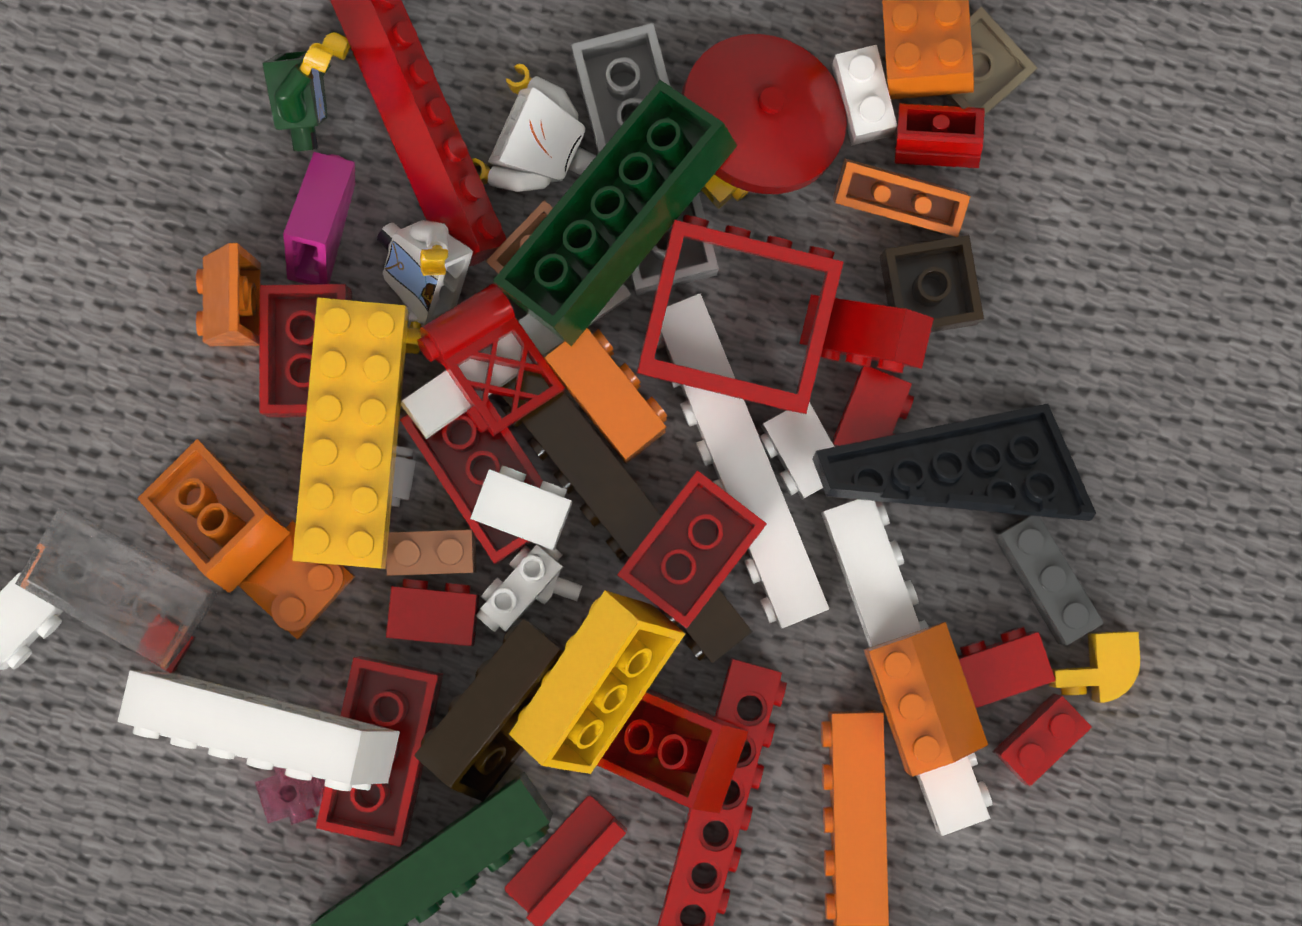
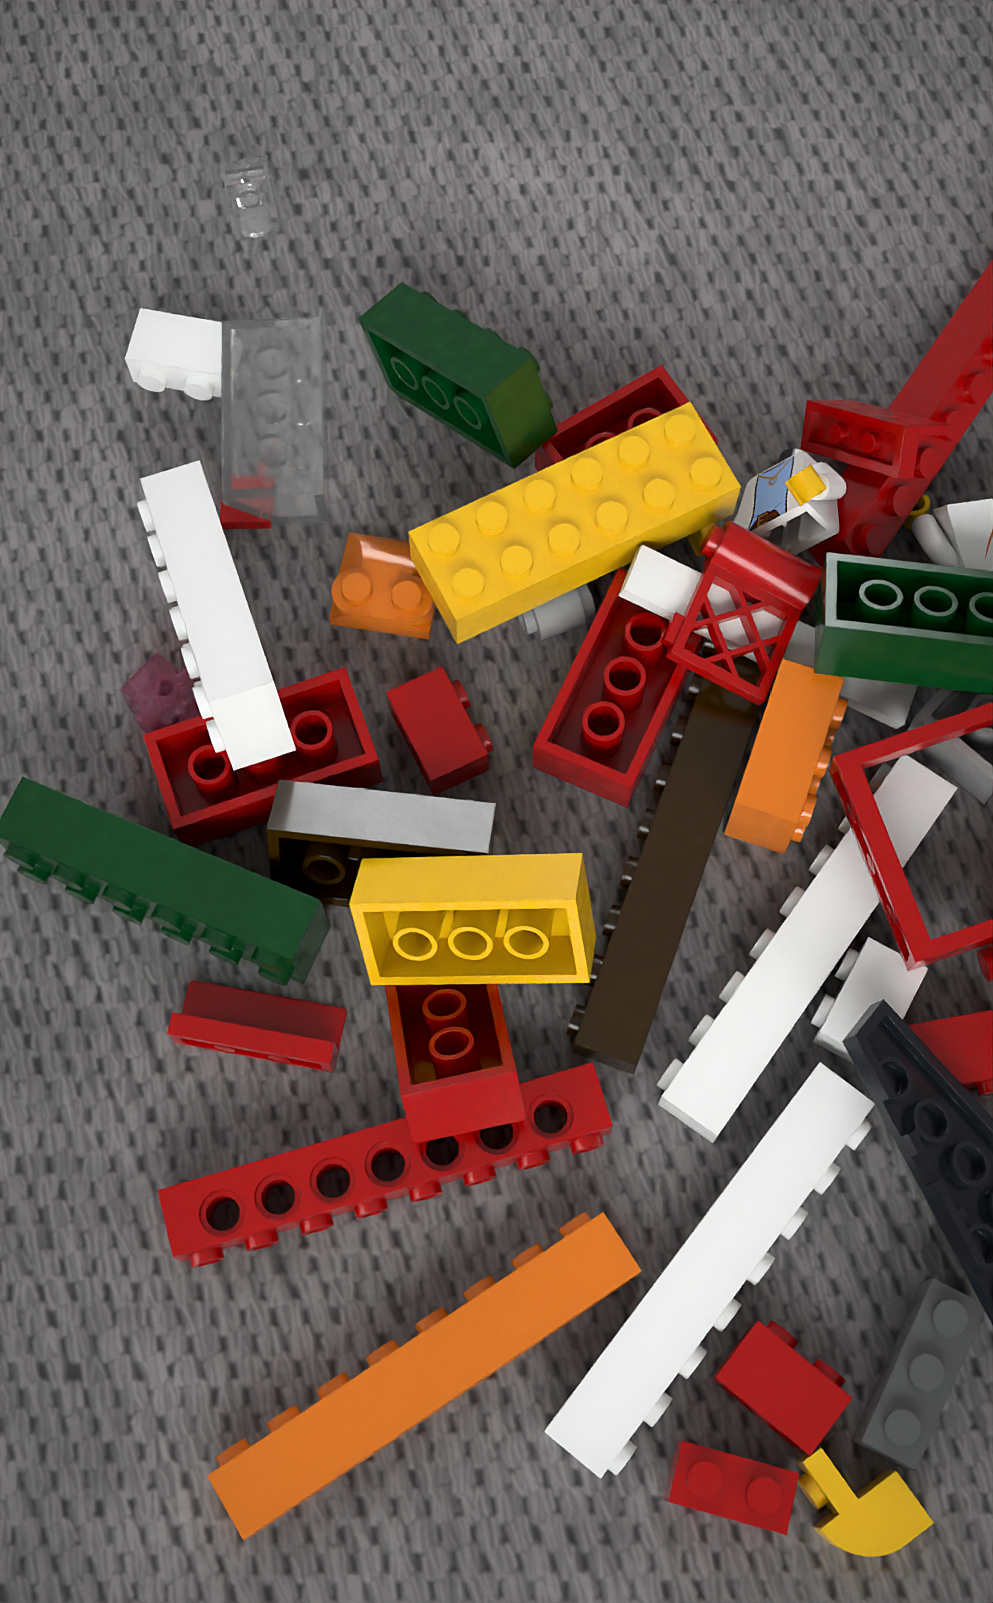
camera: 65 degrees right, 15 degrees down
orange slope [137,439,290,593] -> none
orange slope [196,243,261,346] -> none
dark green torso [263,32,351,151] -> none
dark pink slope [283,152,355,285] -> none
nougat brick [386,530,477,576] -> none
white brick [470,465,573,550] -> none
white brick [476,544,583,632] -> none
red brick [617,470,767,629] -> none
orange slope [864,622,988,777] -> none
none -> dark green brick [358,282,558,469]
none -> red panel [800,400,951,478]

